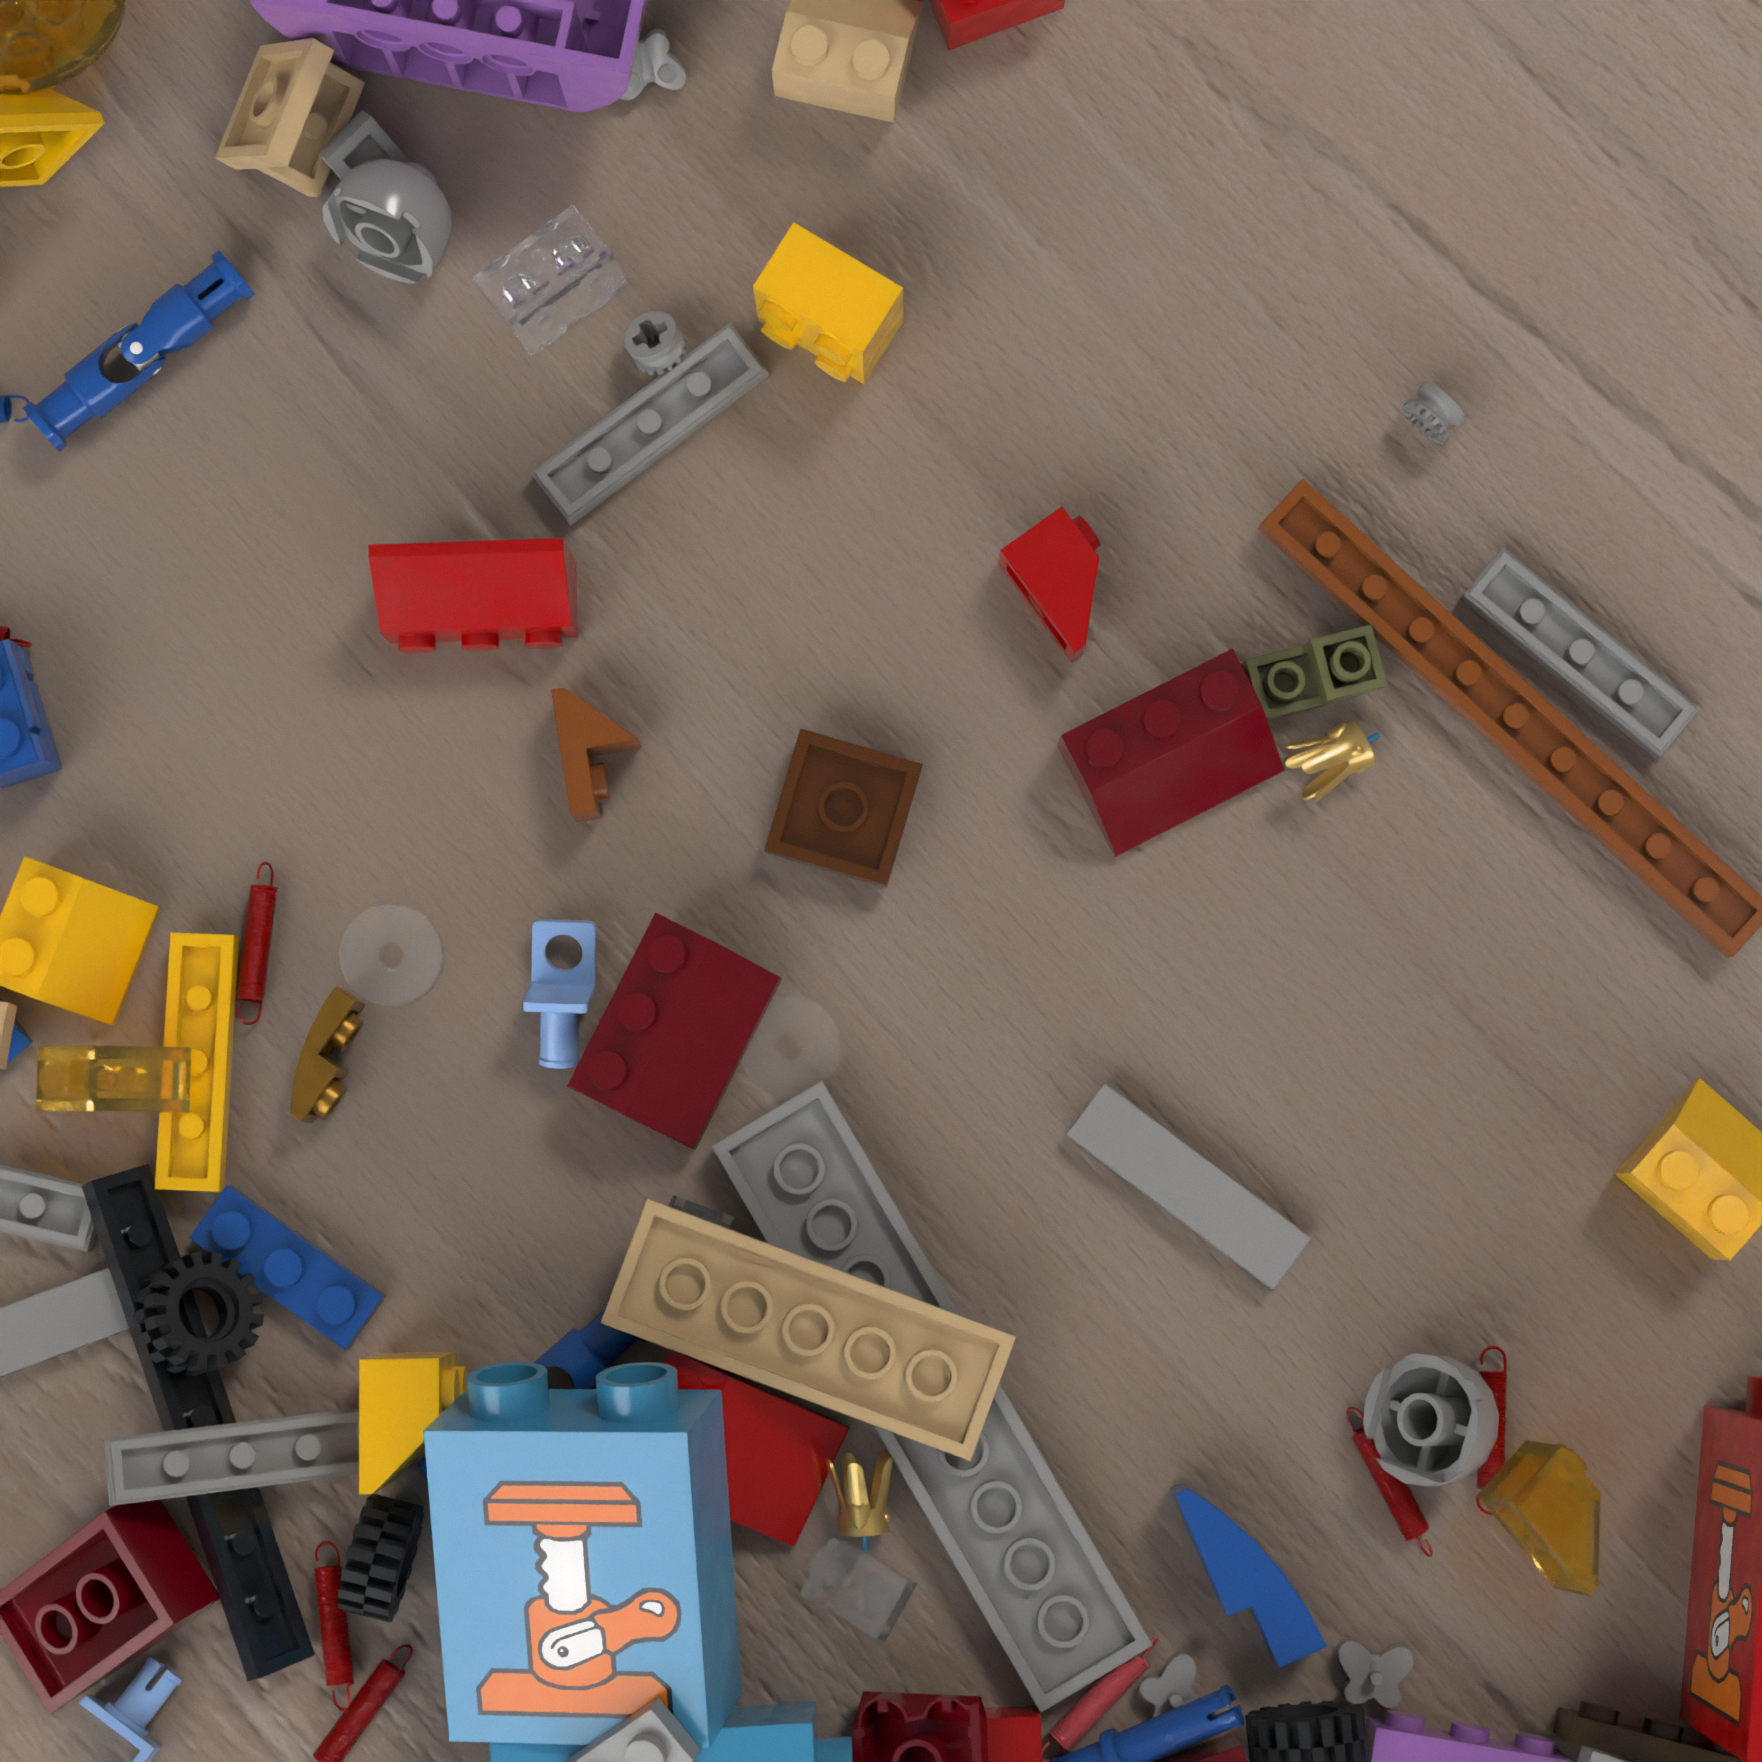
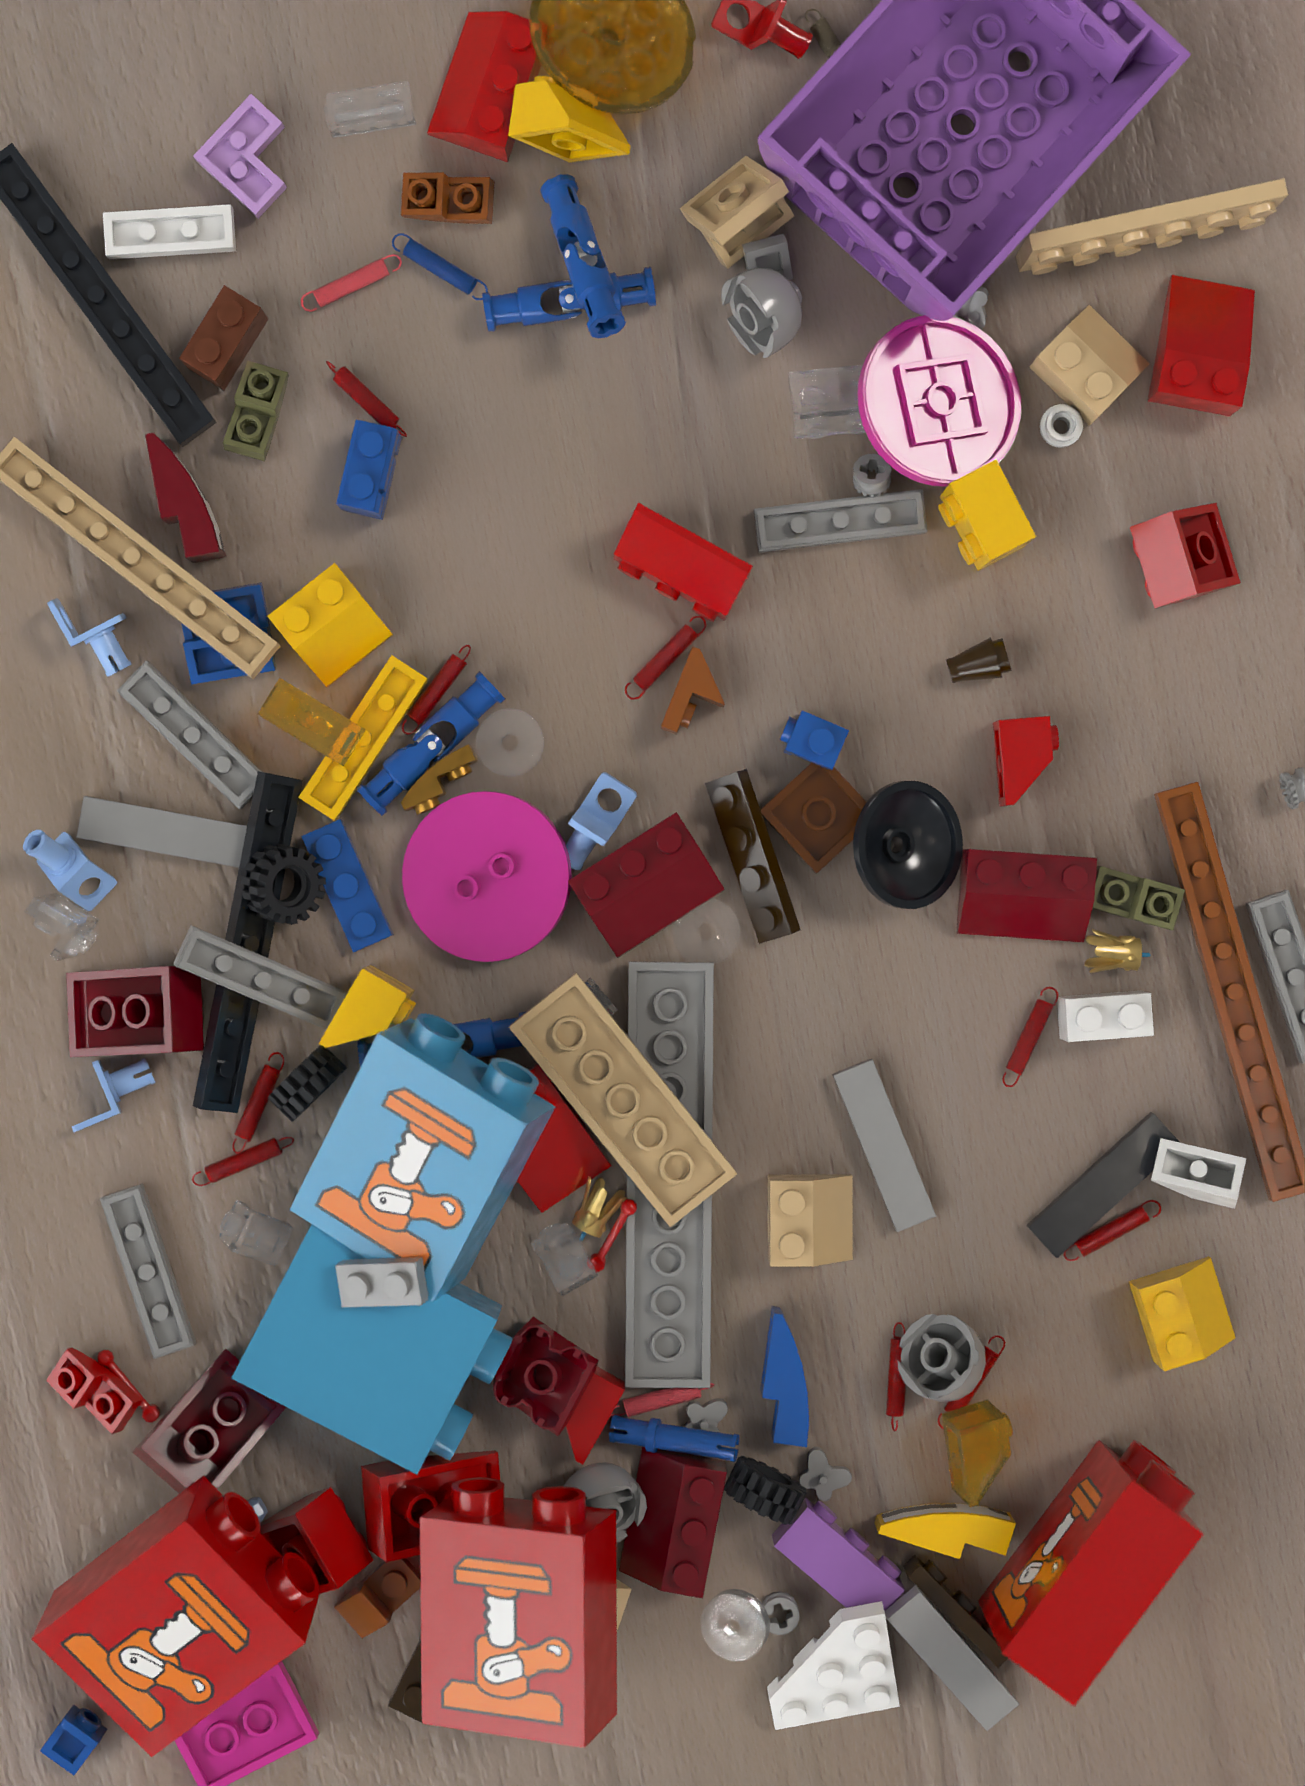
camera: 25 degrees right, 5 degrees up
none -> blue piece [356,671,505,816]
none -> dark pink plate [402,791,572,962]
none -> blue piece [540,174,626,338]
none -> red hinge [588,1199,637,1272]
none -> red piece [625,616,706,700]
none -> dark brown plate [705,769,801,944]
none -> tan slope [768,1174,853,1267]
none -> blue bracket [780,710,849,771]
none -> black dish [853,781,963,909]
none -> plate [858,315,1021,486]
none -> yellow slope [874,1503,1016,1559]
none -> dark brown cone [946,637,1012,683]
none -> red piece [1002,987,1059,1087]
none -> black tile [1026,1112,1180,1258]
none -> white plate [1040,404,1083,448]
none -> white brick [1057,991,1154,1042]
none -> red piece [1063,1200,1161,1261]
none -> red slope [1130,503,1241,609]
none -> white slope [1151,1138,1247,1209]

